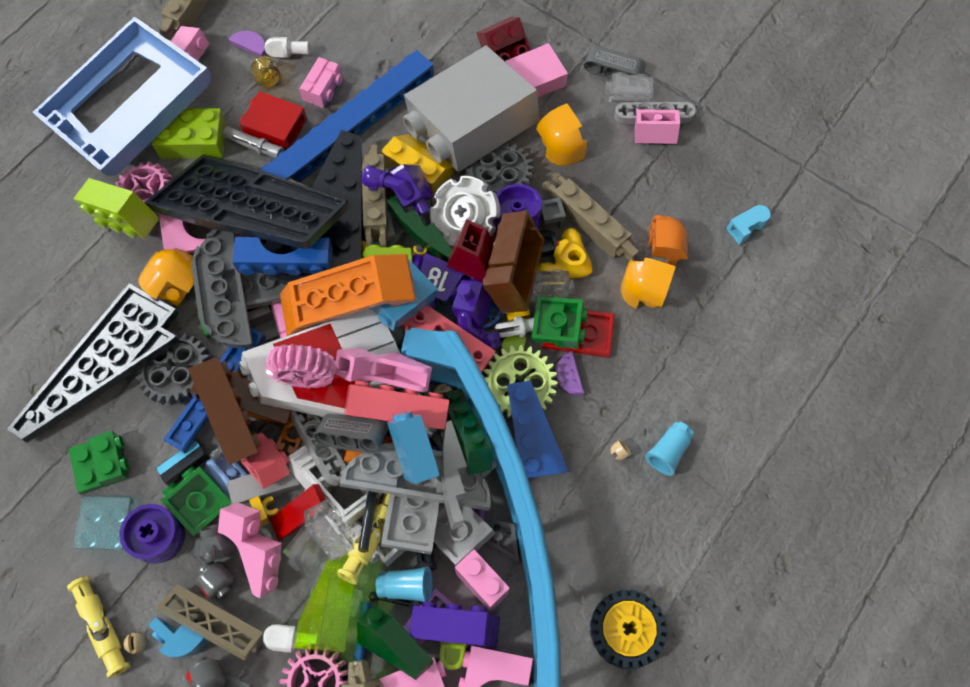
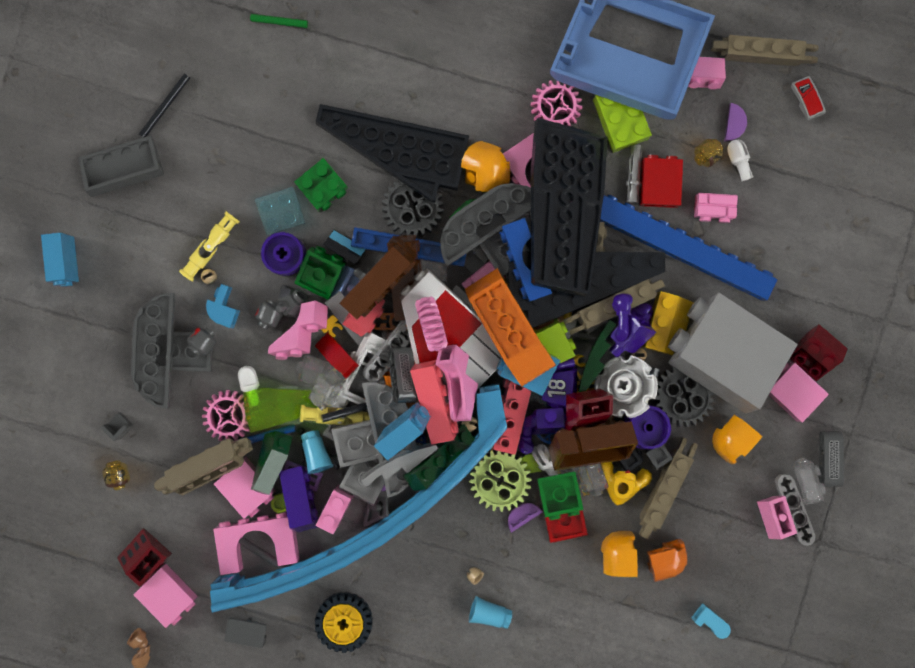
camera: 70 degrees right, 20 degrees up
lime brick [73,178,160,239] -> none
dark tan fence [157,584,263,661] -> none
blue wing [507,381,569,478] -> none

